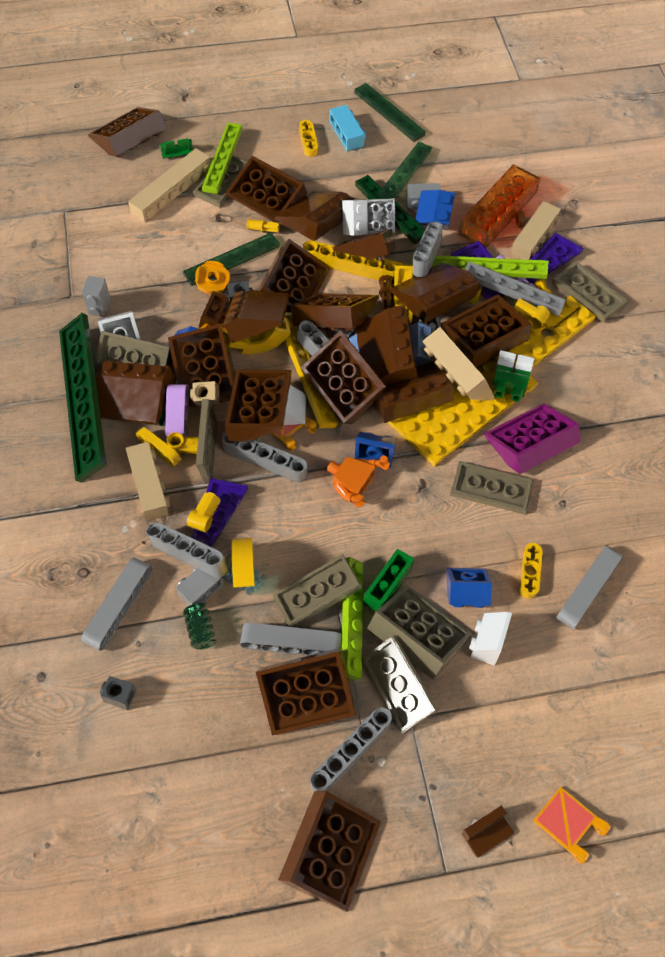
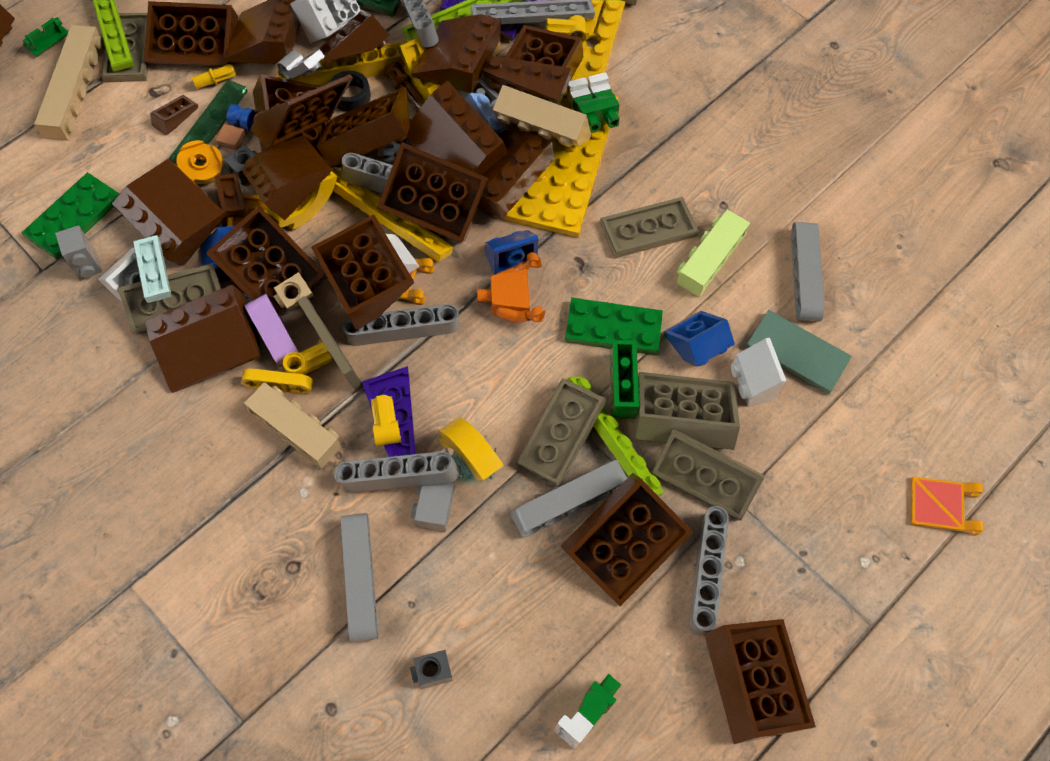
camera: 35 degrees left, 5 degrees up
dark green plate [59,313,107,483] -> none
clear green piece [183,603,217,650] -> none
reddish brown panel [462,805,514,858] -> none
magenta slope [484,403,581,474] -> none
yellow beam [520,543,543,599] -> none
none -> green plate [21,172,119,260]
none -> reddish brown slope [112,158,226,266]
none -> light aqua plate [133,235,172,303]
none -> reddish brown slope [150,95,198,135]
none -> nougat tile [215,123,246,150]
none -> blue wheel [226,104,256,131]
none -> reddish brown slope [250,74,353,149]
none -> light grey plate [277,50,325,79]
none -> black tyre [330,70,371,112]
none -> reddish brown wing [483,55,572,105]
none -> hips [554,674,621,750]
none -> green plate [565,297,663,355]
none -> yellowish green brick [676,209,750,297]
none -> sand green tile [745,310,852,395]

